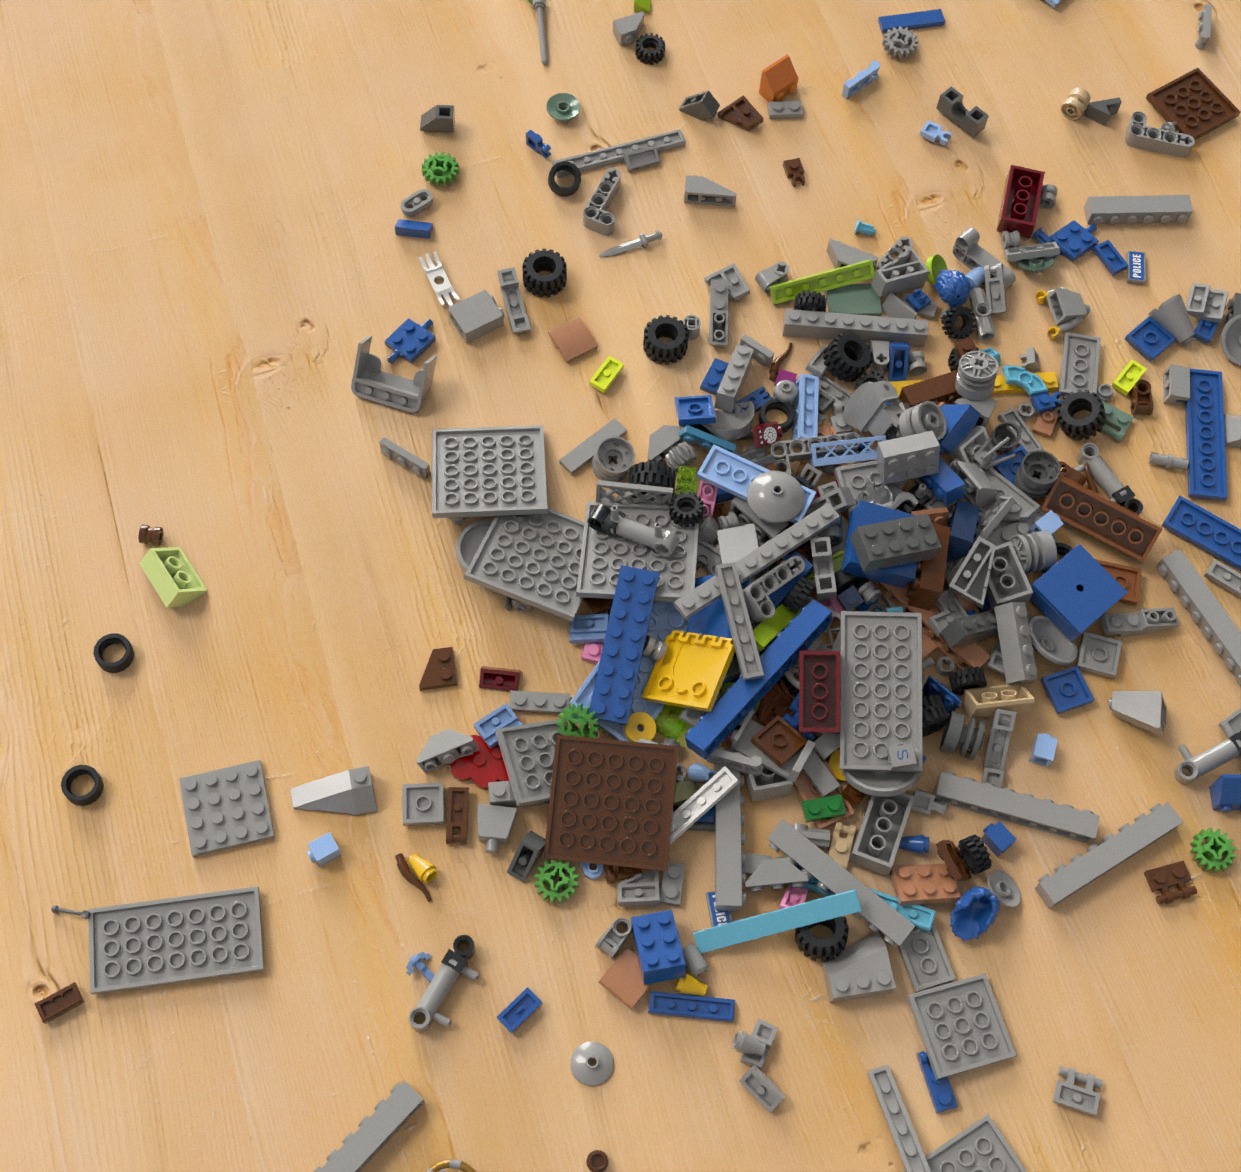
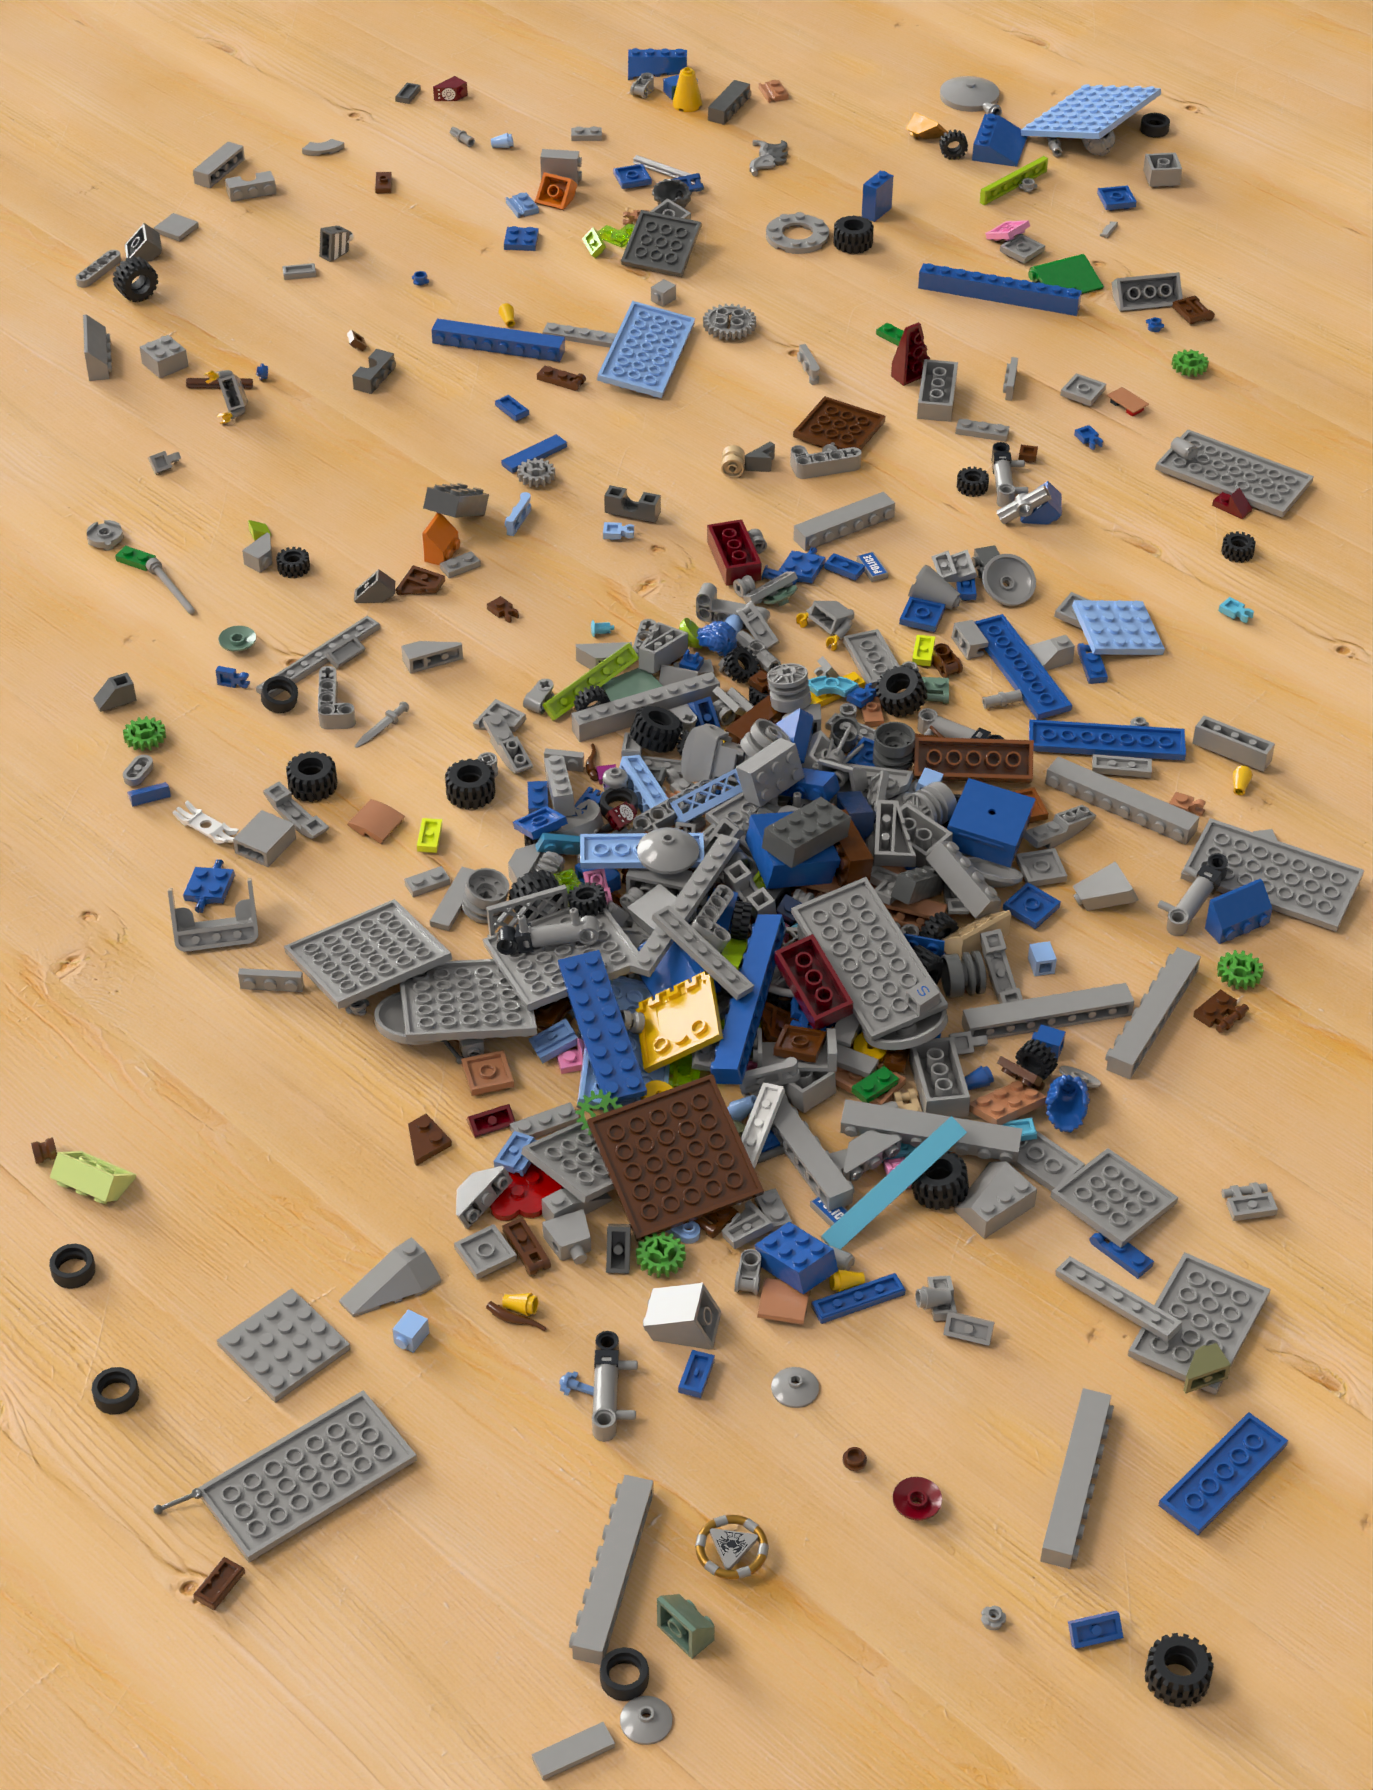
camera: 25 degrees left, 20 degrees down
none -> light grey plate [404,866,450,897]
none -> dark grey brick [423,483,489,518]
none -> nougat plate [461,1050,514,1096]
none -> light grey slope [643,1283,721,1350]
none -> light grey slope [713,686,754,716]

